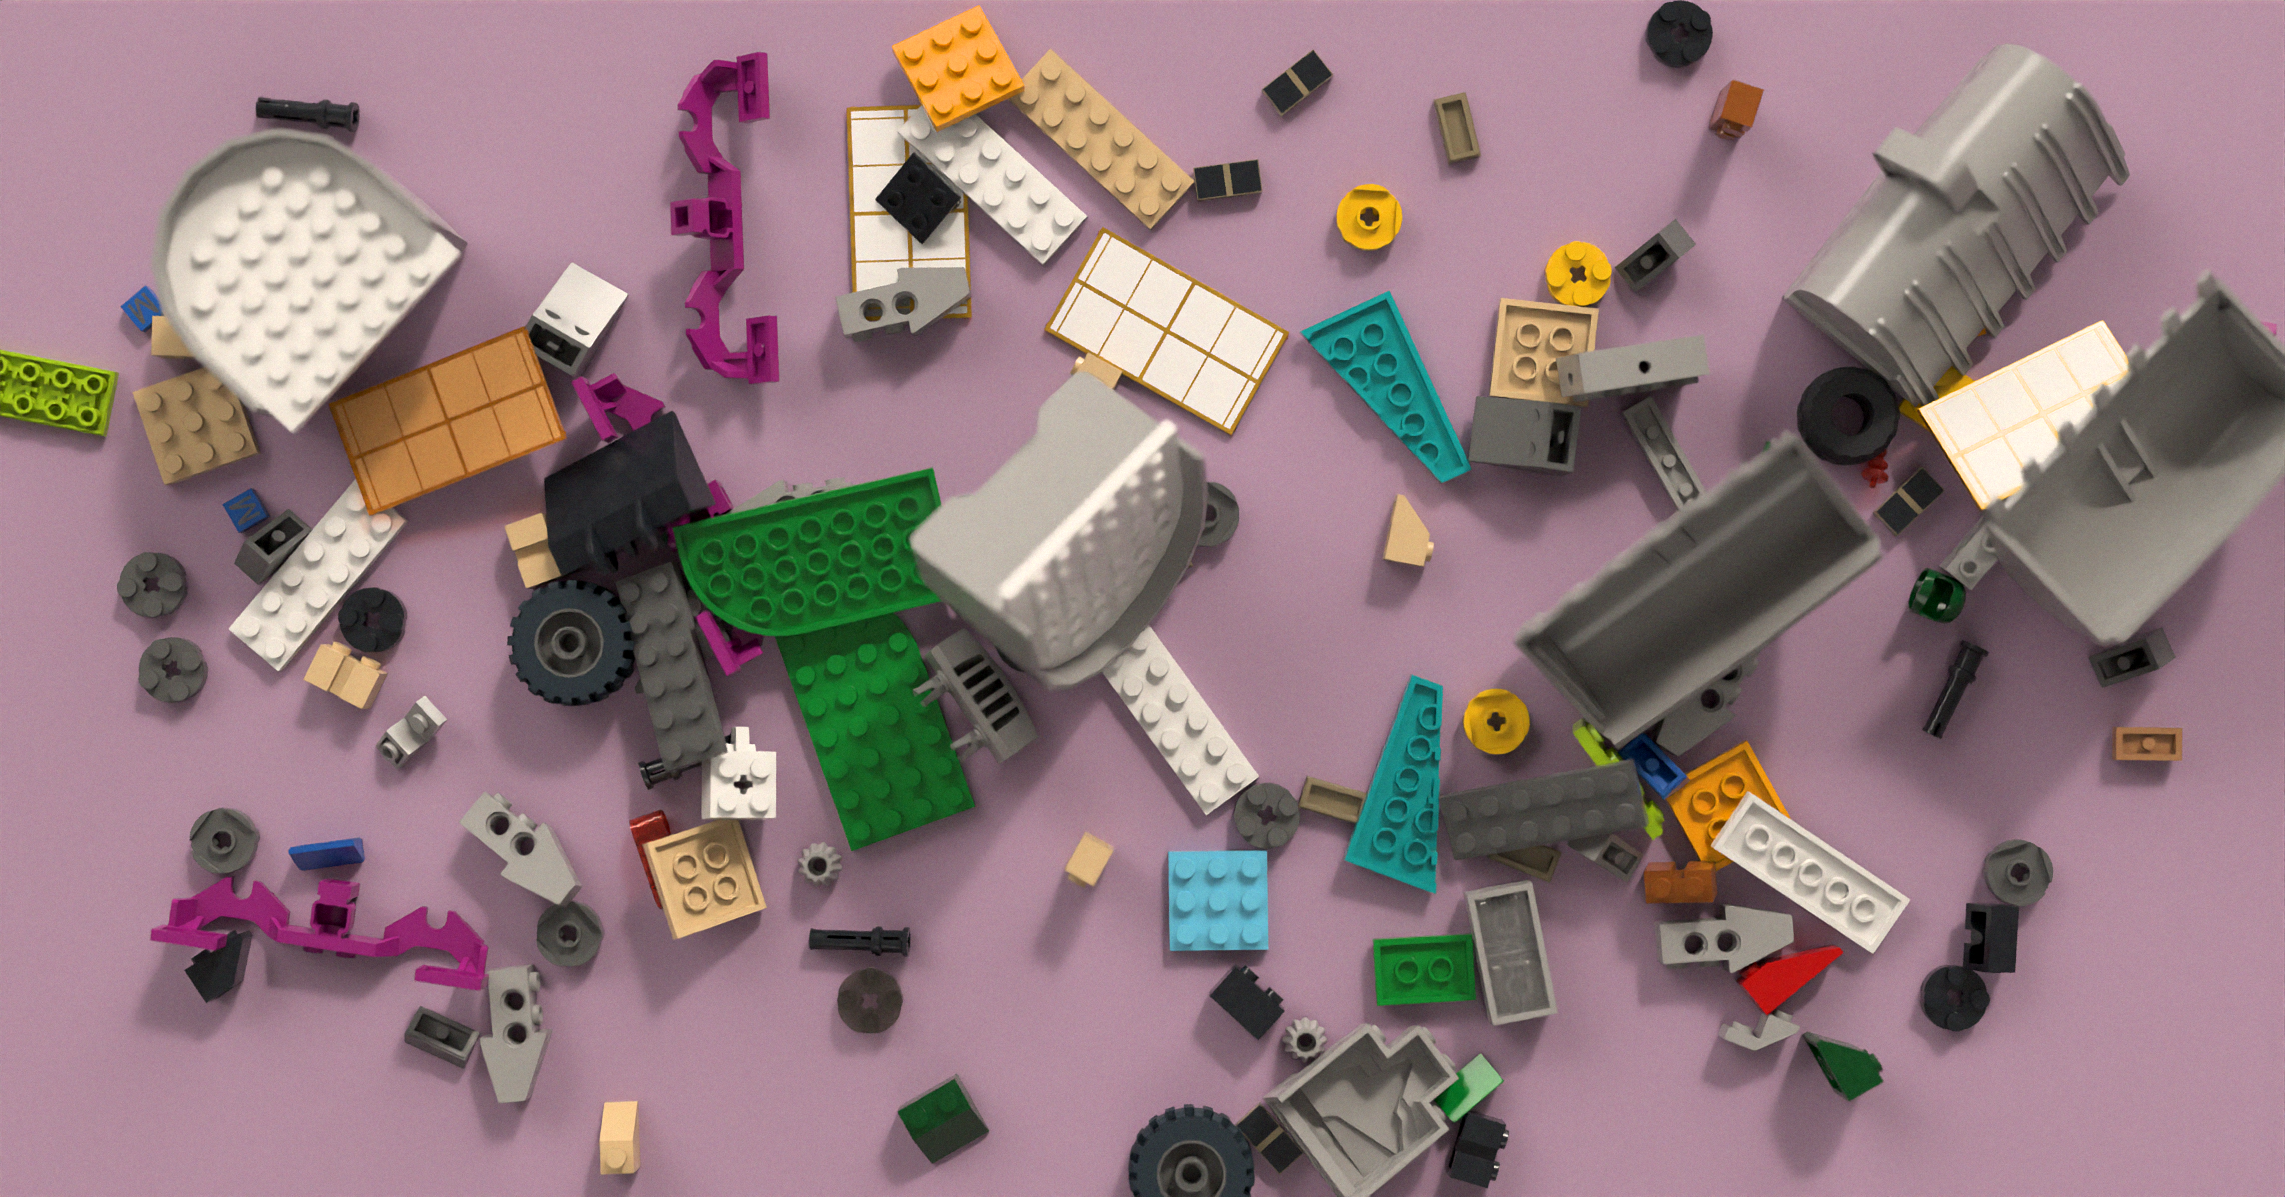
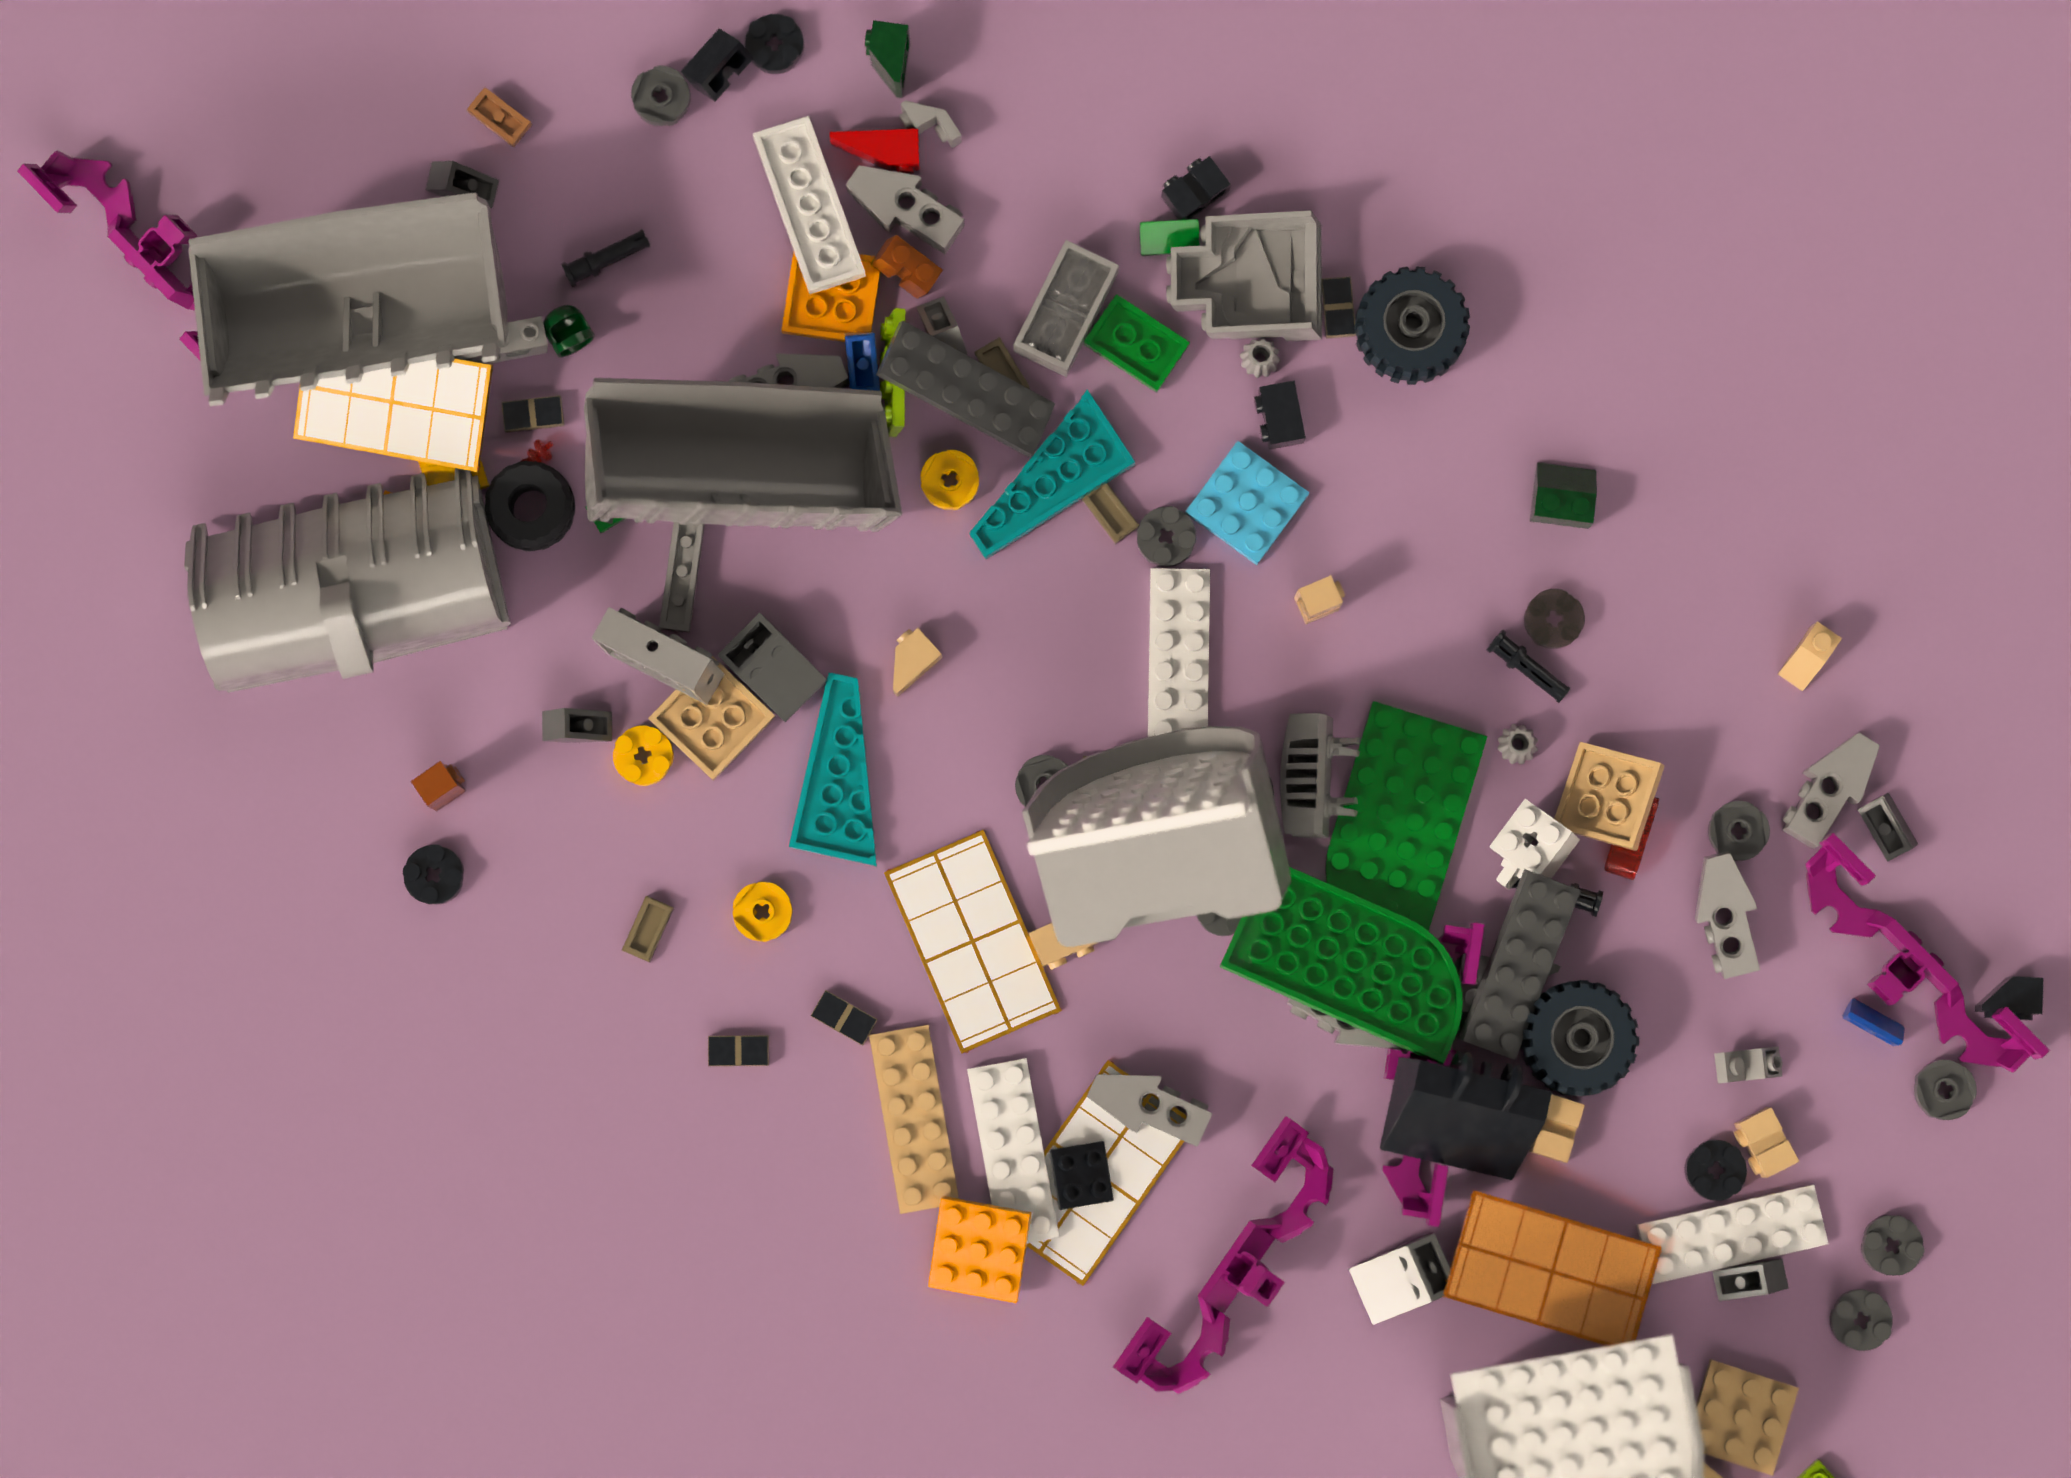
camera: 150 degrees left, 5 degrees down
blue tile [222,488,270,533] -> none

